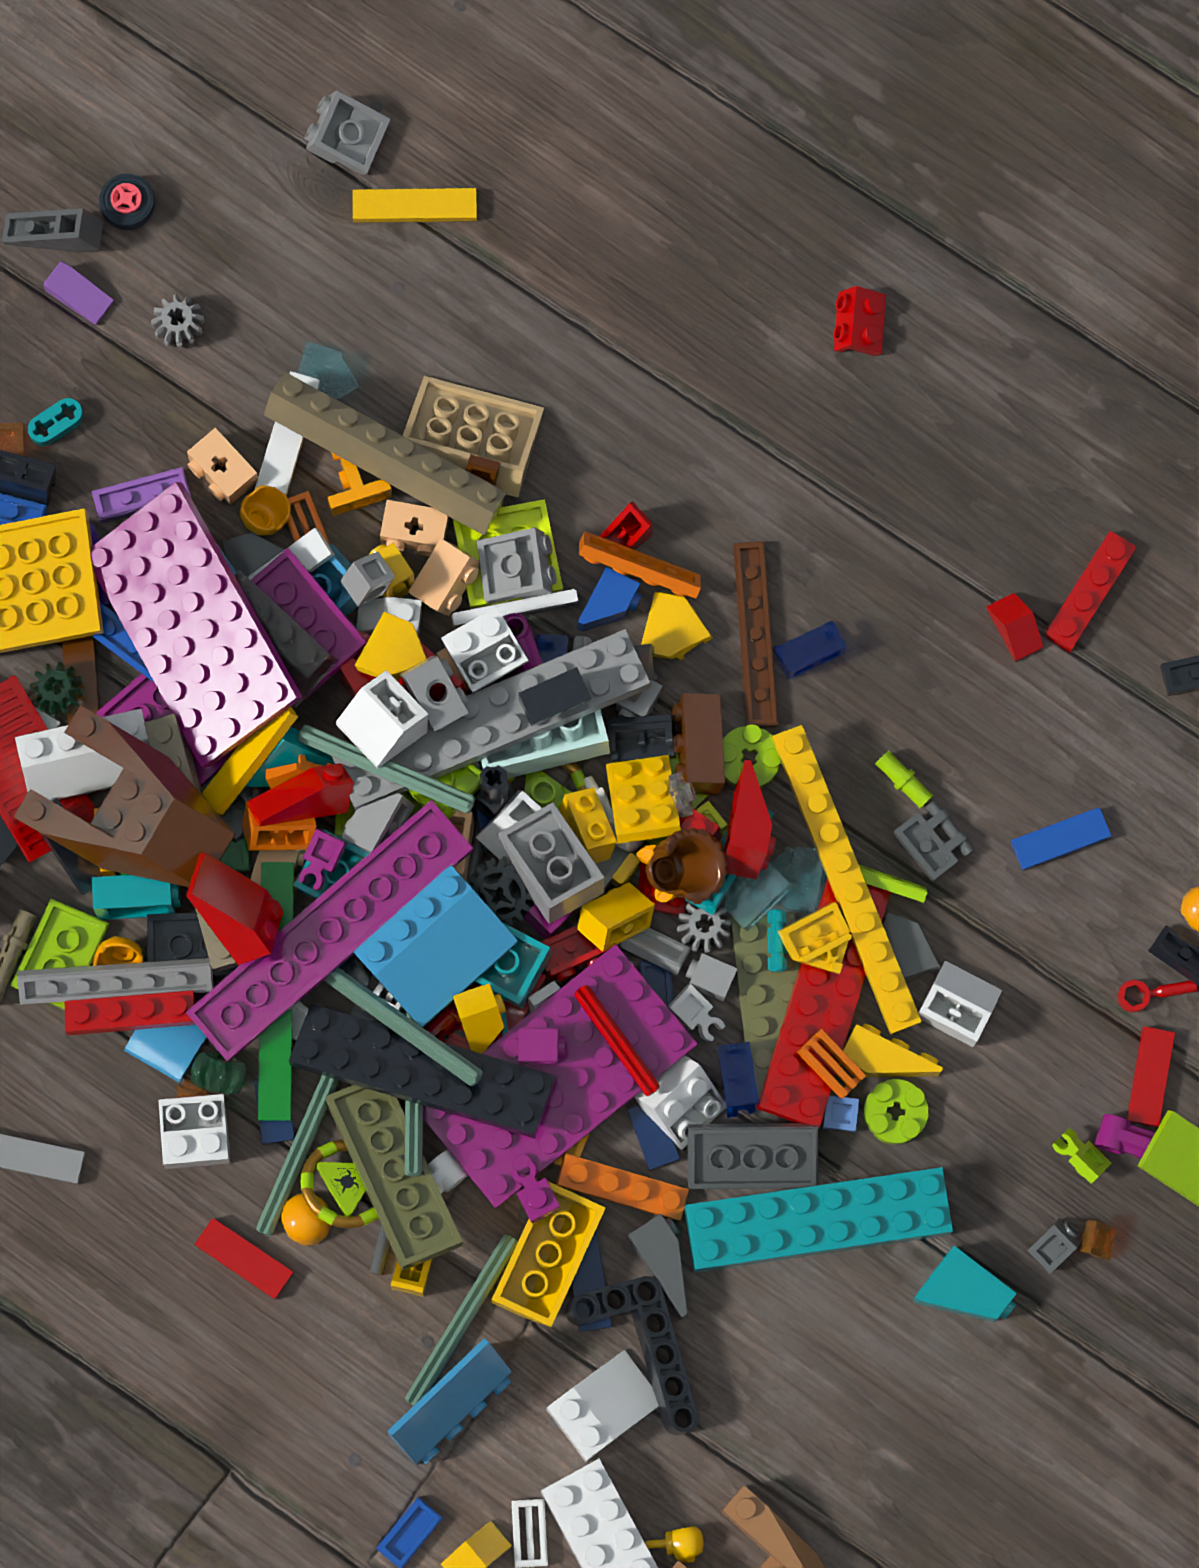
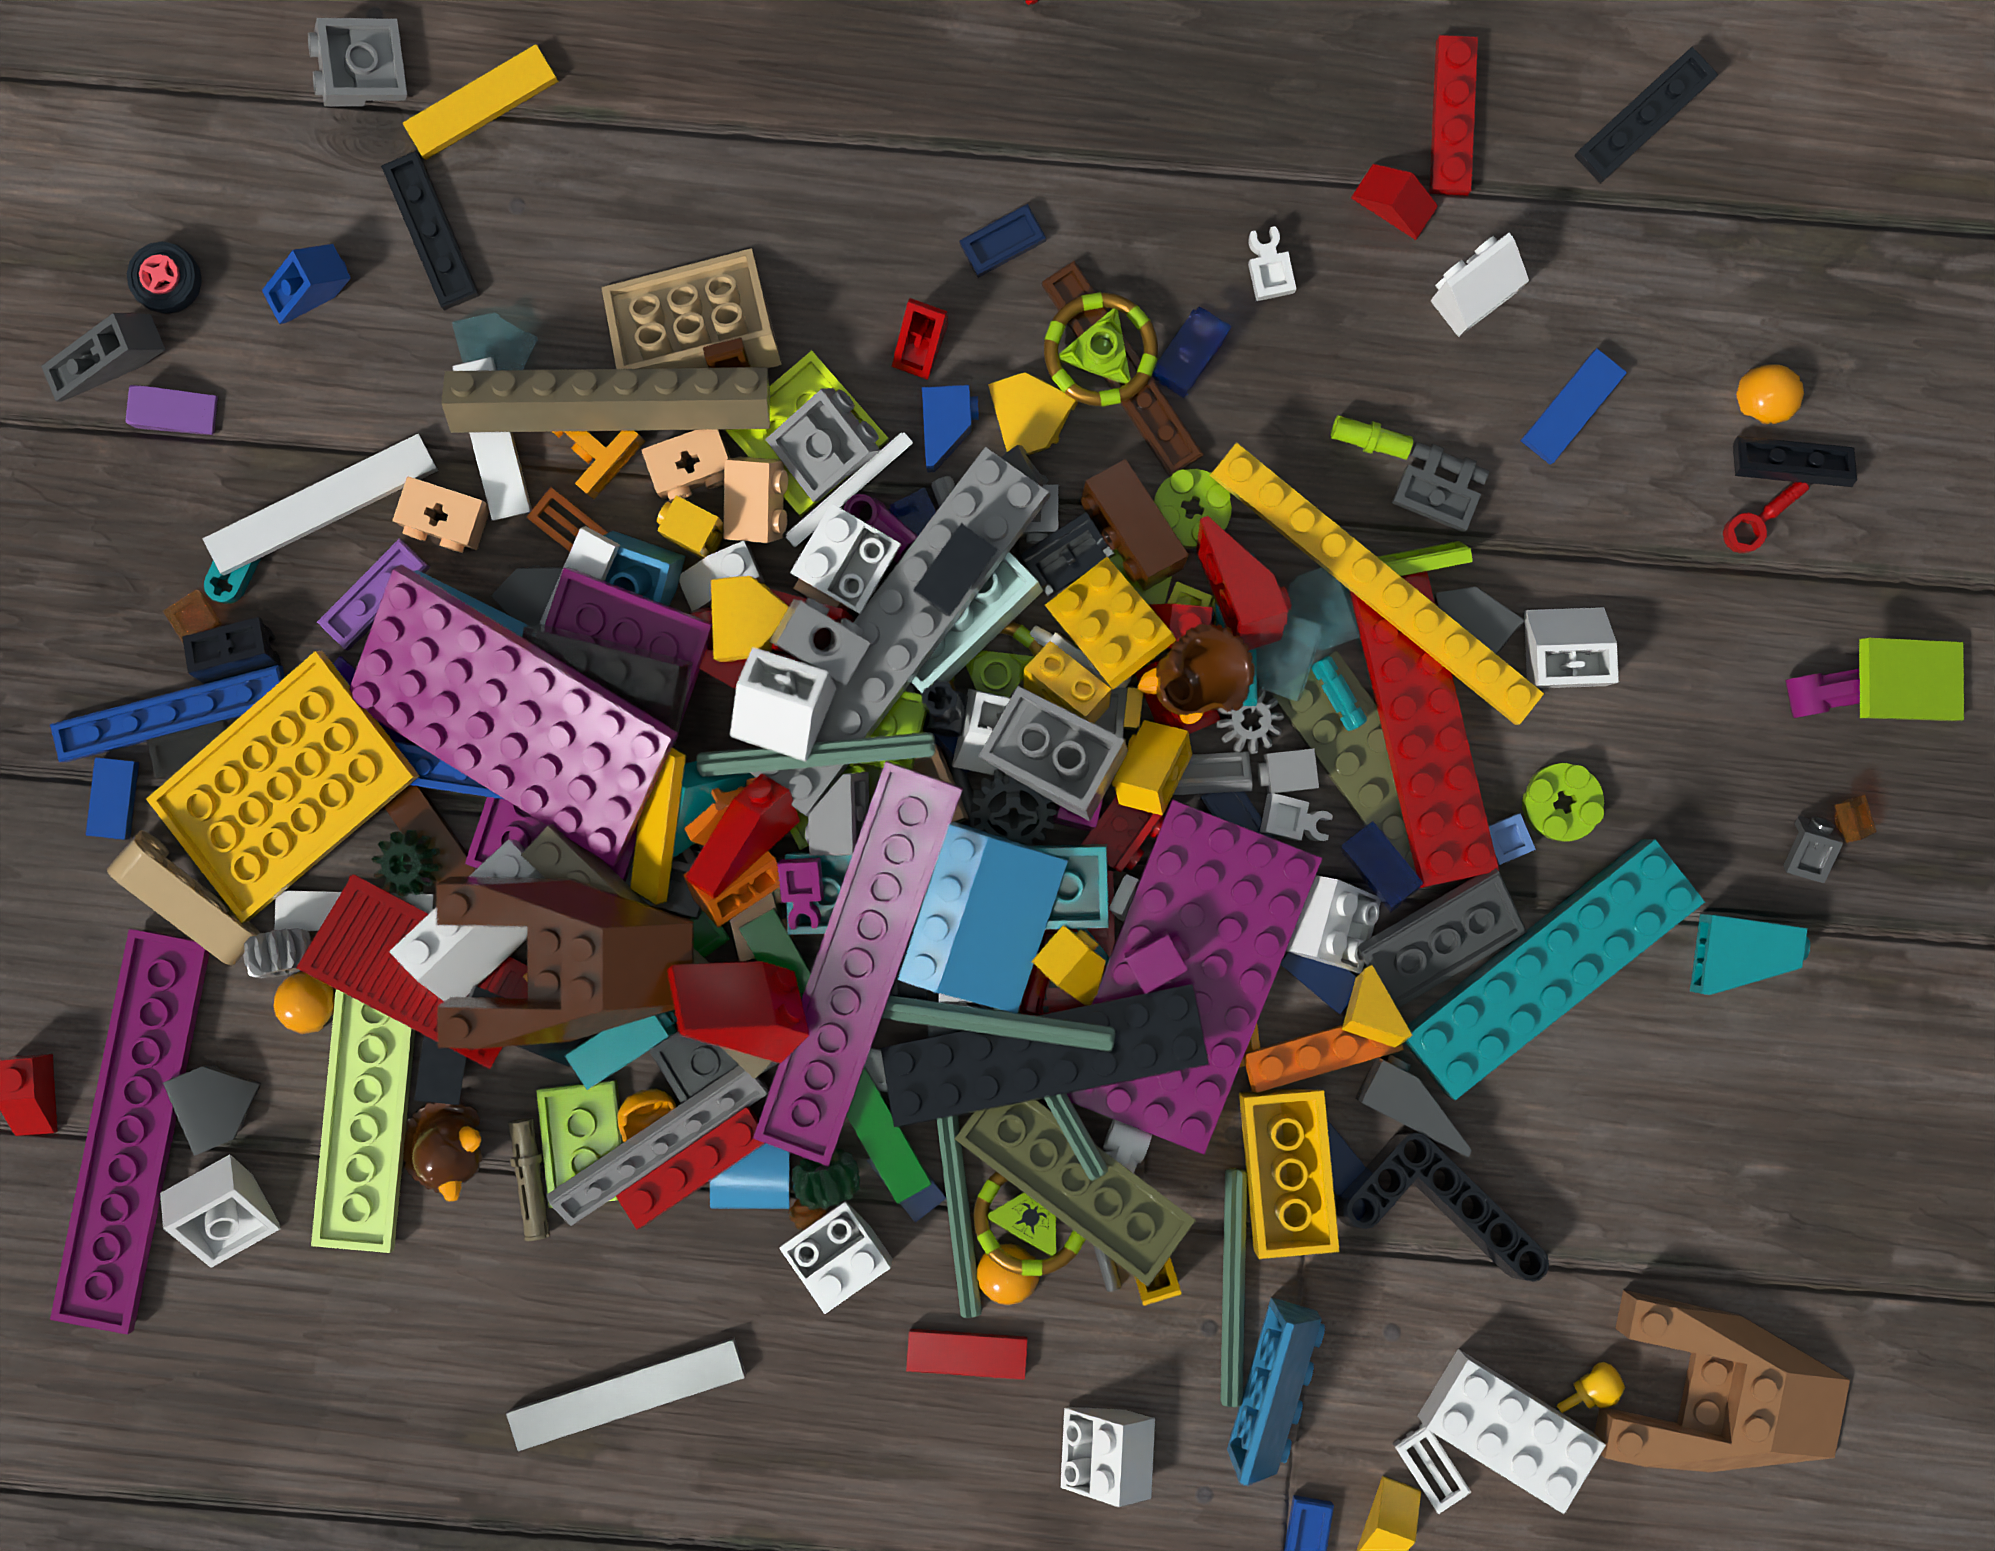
camera: 20 degrees left, 10 degrees up
light grey gear [151,294,205,349] -> none
light orange hair [239,485,291,535] -> none
light grey brick [341,551,395,606] -> none
magenta plate [512,1161,562,1224] -> none
white slope [546,1350,658,1462] -> none
red axle [574,984,660,1096] -> none
orange plate [579,531,701,599] -> none
clear plate [669,772,696,818] -> none
yellow slope [777,902,852,974] -> none
orange tile [797,1029,866,1099] -> none
yellow slope [839,1024,943,1077] -> none
lime plate [1052,1128,1112,1184] -> none
red tile [1126,1026,1175,1128] -> none
none -> white tile [202,434,438,576]
none -> blue slope [262,244,351,324]
none -> black tile [381,151,480,311]
none -> dark blue tile [959,204,1046,278]
none -> lime piece [1044,292,1158,407]
none -> white slope [1060,1407,1155,1507]
none -> white plate [1248,226,1296,301]
none -> yellow slope [1342,965,1412,1047]
none -> white slope [1431,233,1529,337]

